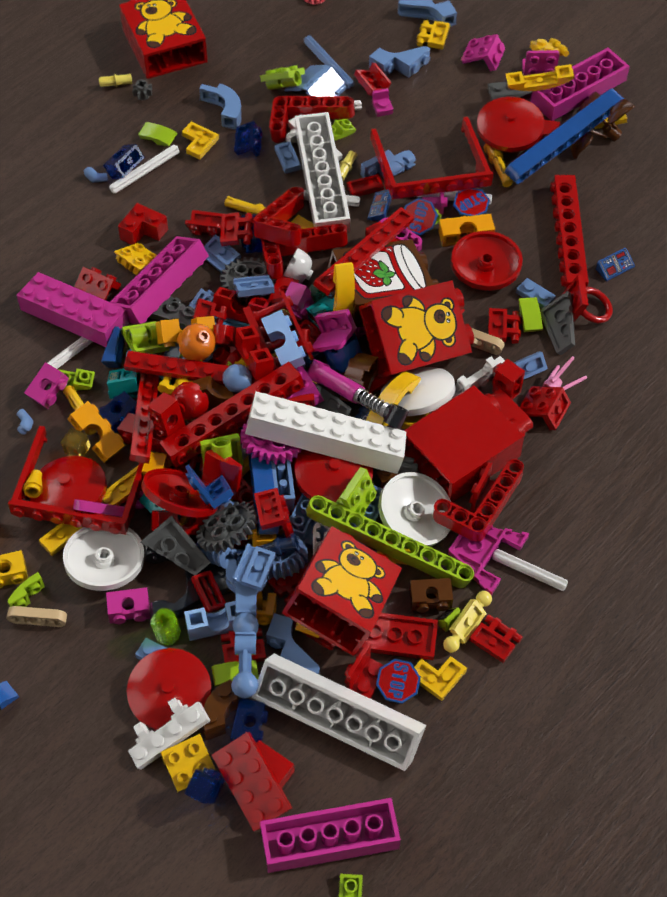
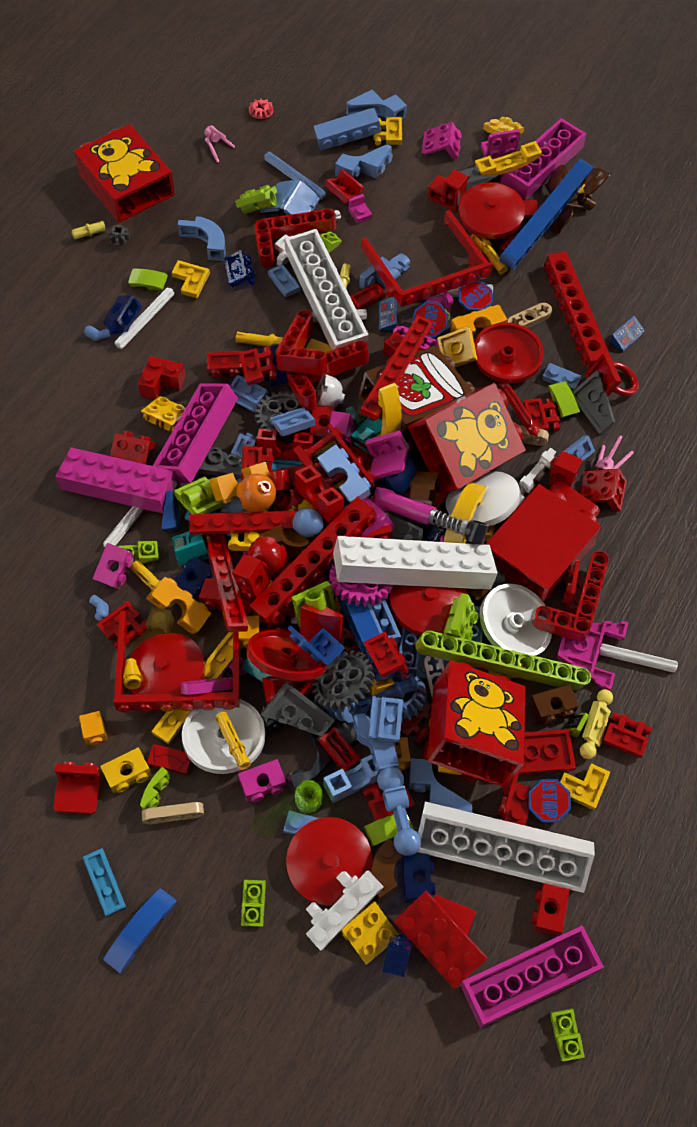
camera: 15 degrees left, 5 degrees up
none -> red plate [97,601,149,649]
none -> red tile [147,744,192,776]
none -> bright pink plant [204,125,235,163]
none -> yellow pin [215,712,251,770]
none -> lime slope [241,880,266,926]
none -> medium blue brick [314,108,381,151]
none -> red brick [427,169,468,212]
none -> yellow plate [437,326,477,368]
none -> red wheel [498,382,540,437]
none -> tan beam [508,303,552,328]
none -> red brick [531,883,570,937]

